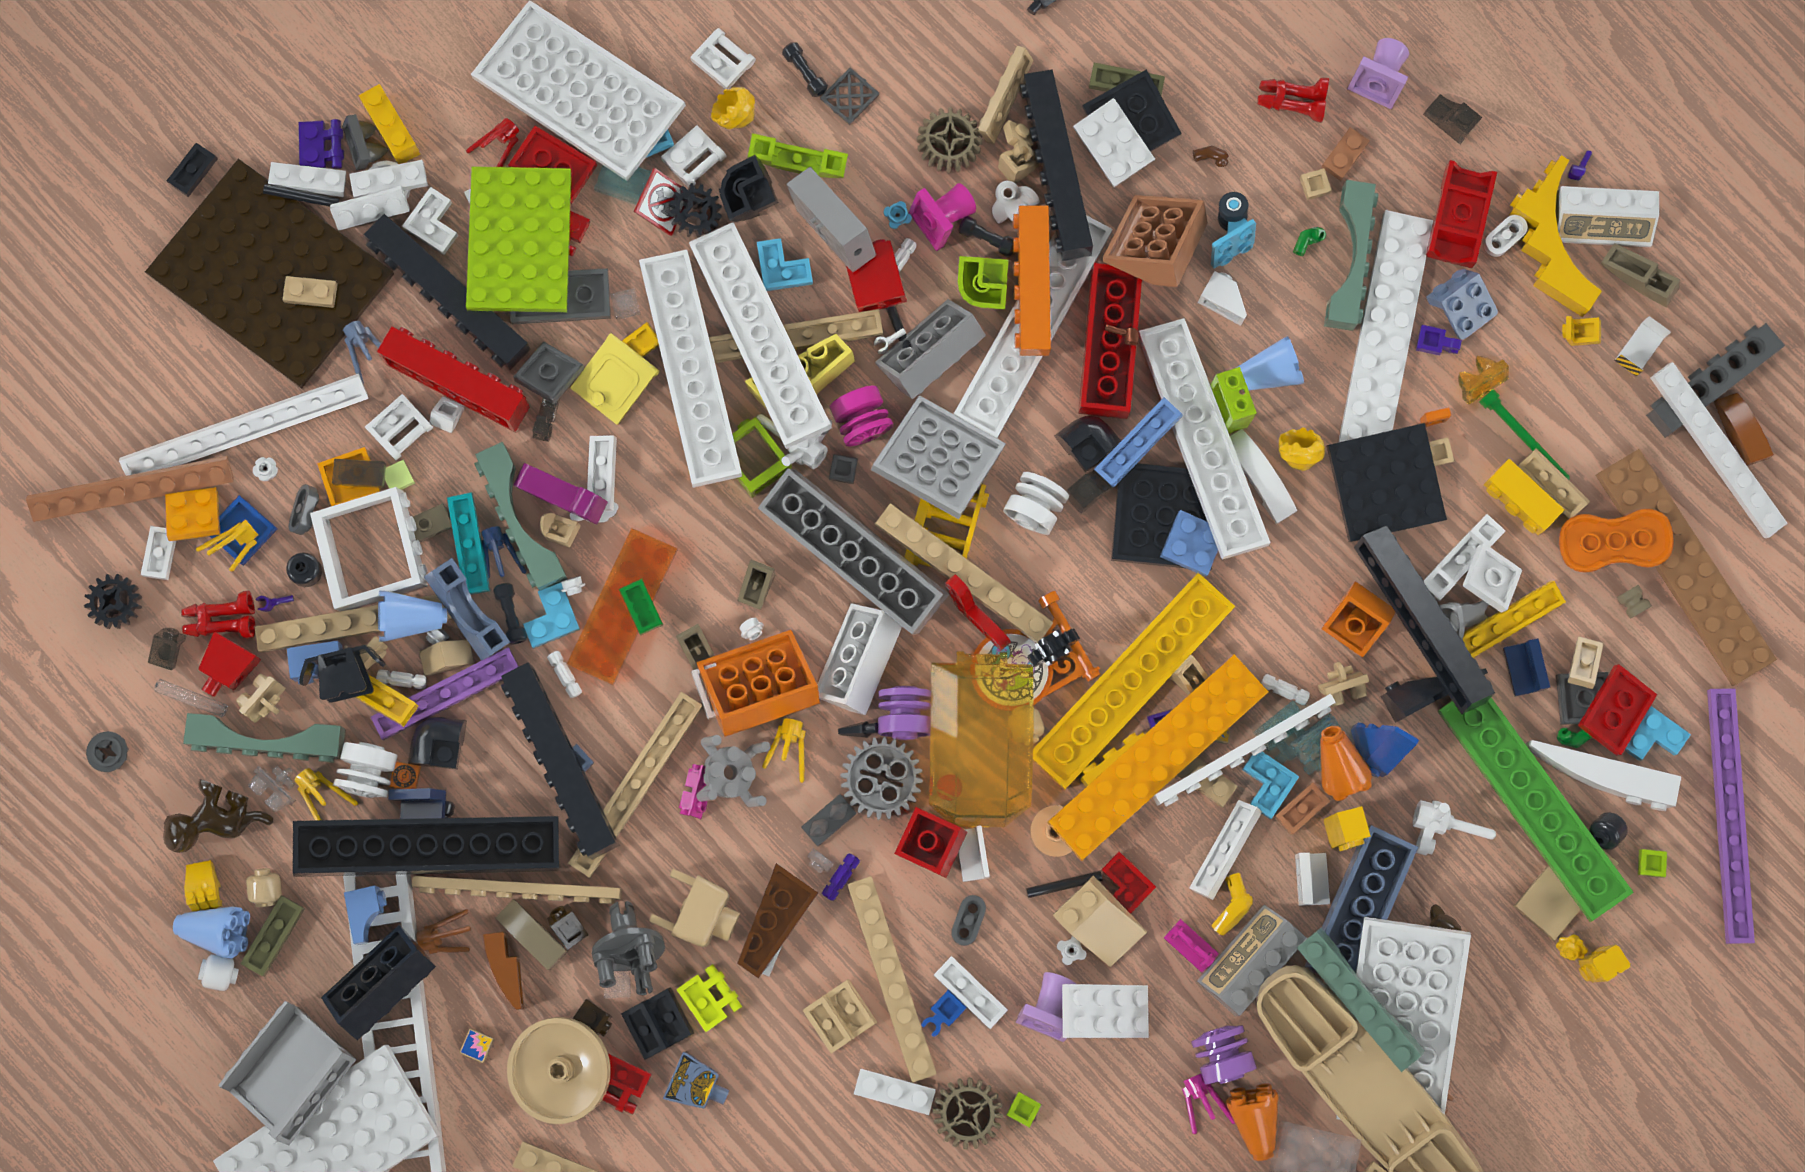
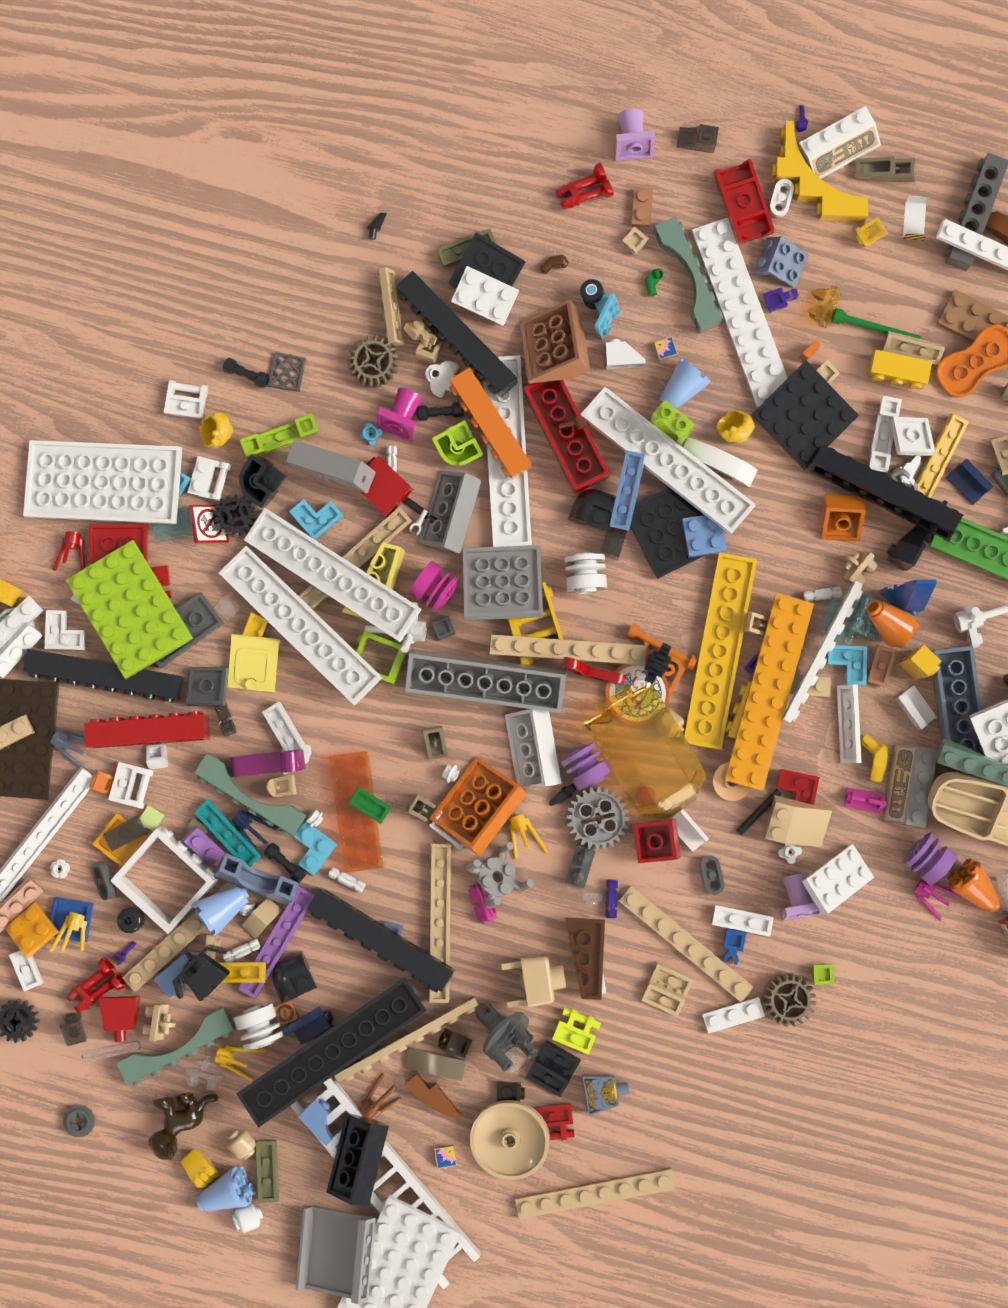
camera: 25 degrees left, 5 degrees up
none -> orange tile [89,770,115,795]
none -> medium lavender plate [182,825,225,866]
none -> tile [653,336,678,361]

